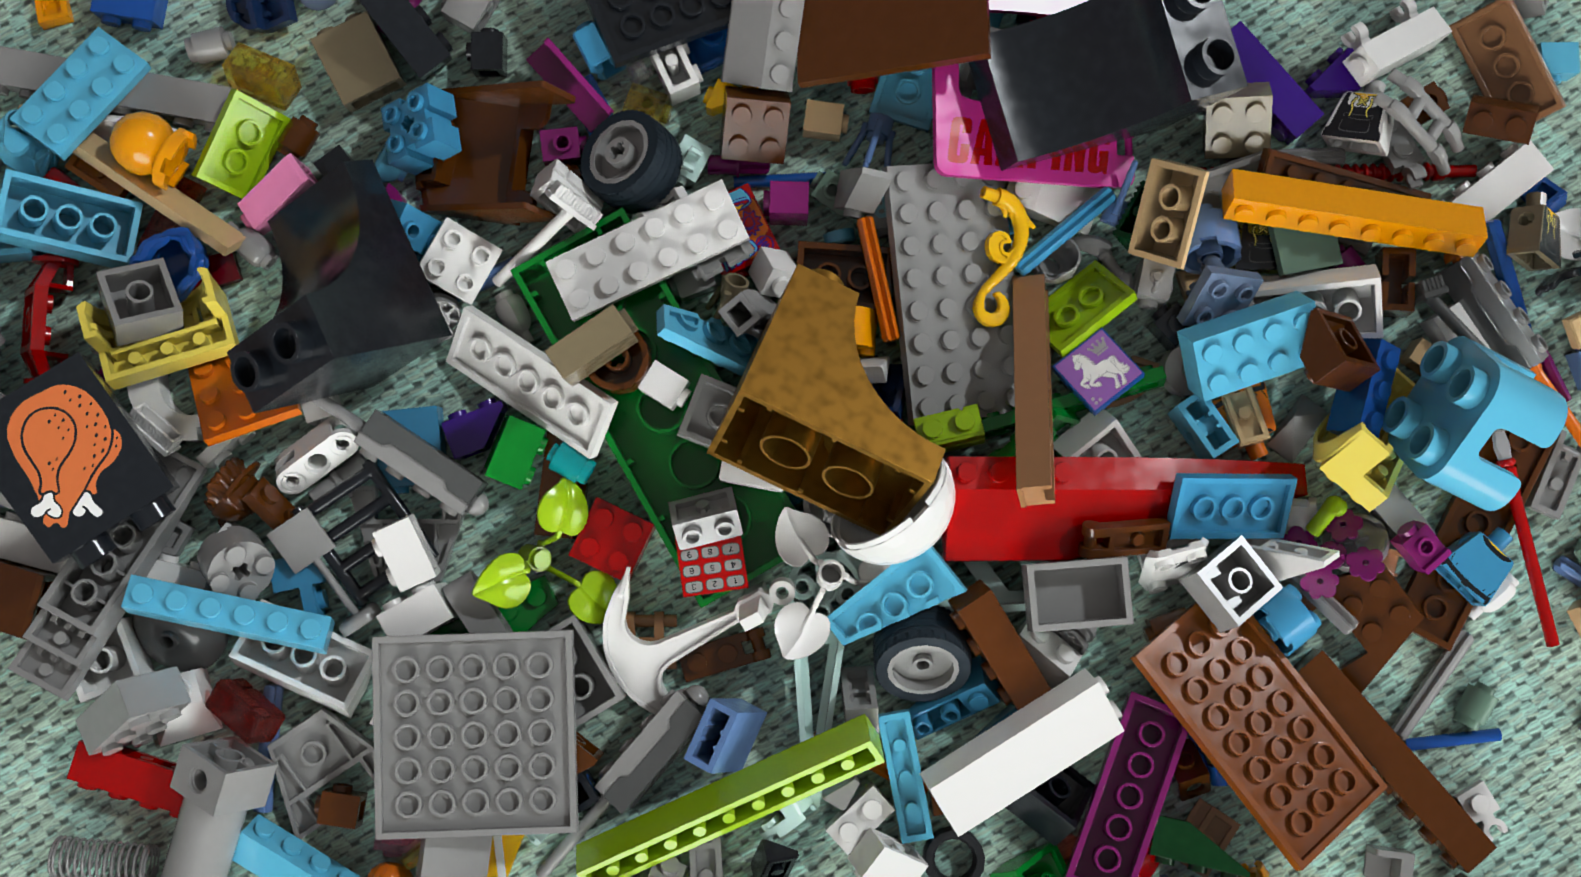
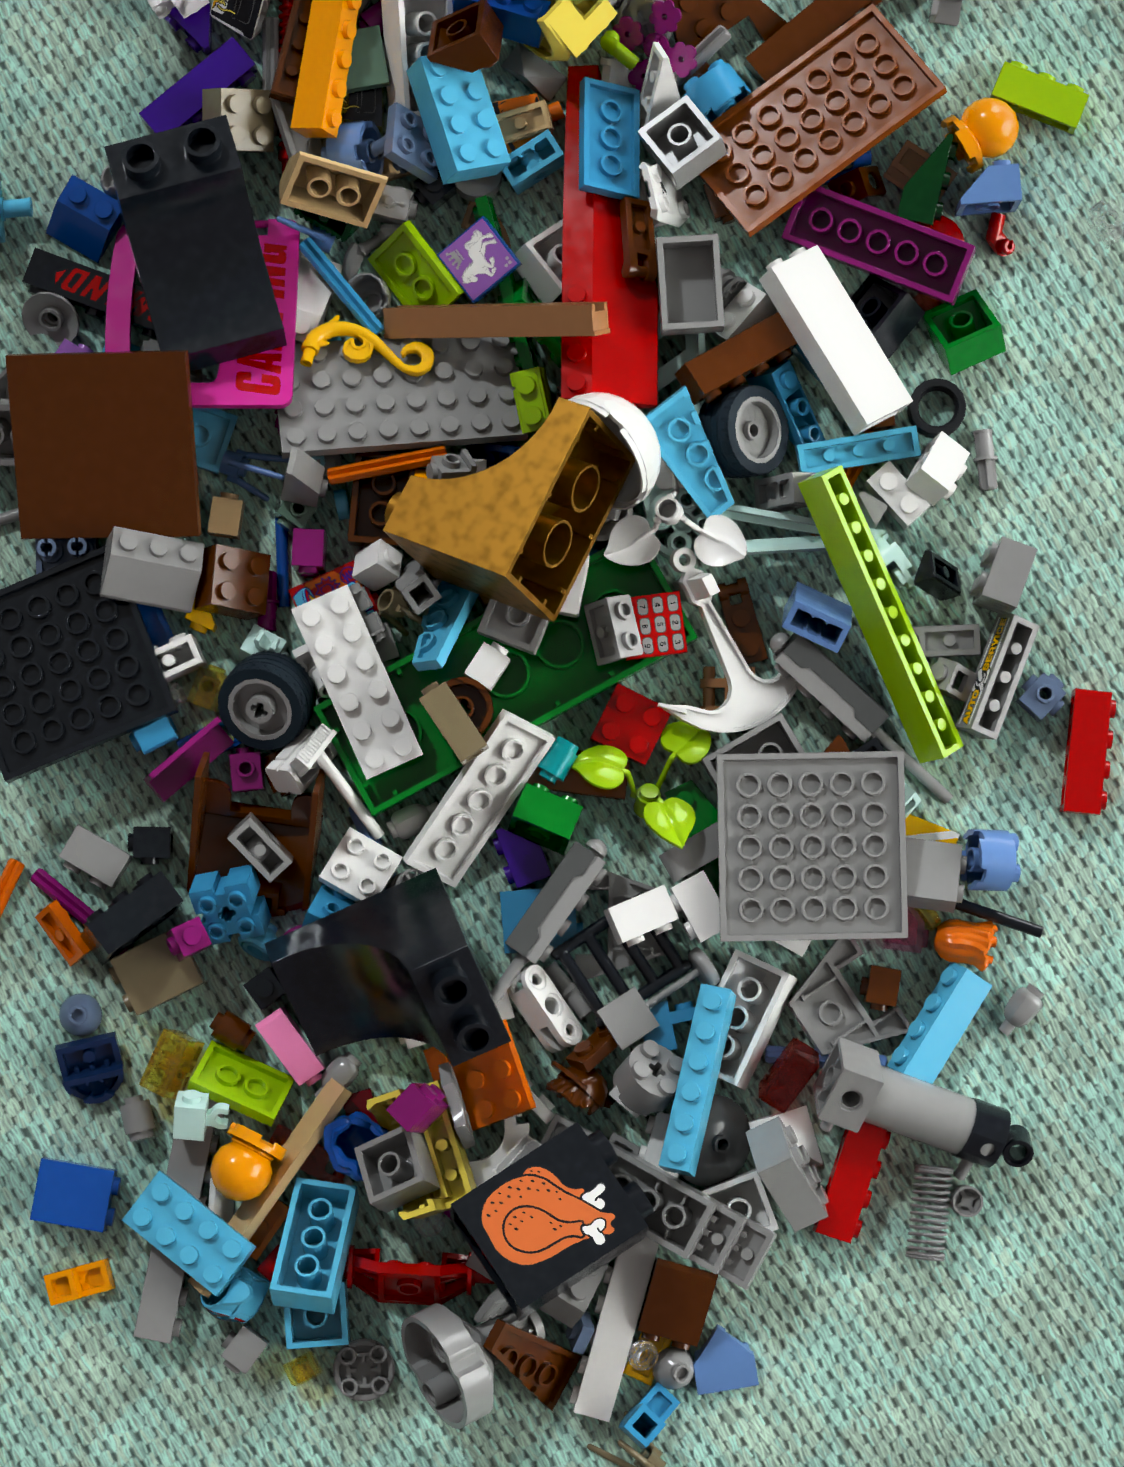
camera: 85 degrees left, 0 degrees up
none -> magenta brick [166,916,212,962]
none -> light aqua brick [173,1090,230,1141]
none -> light grey brick [227,812,293,883]
none -> magenta brick [386,1083,449,1133]
none -> light grey brick [426,449,477,479]
none -> light grey tile [438,1062,475,1150]

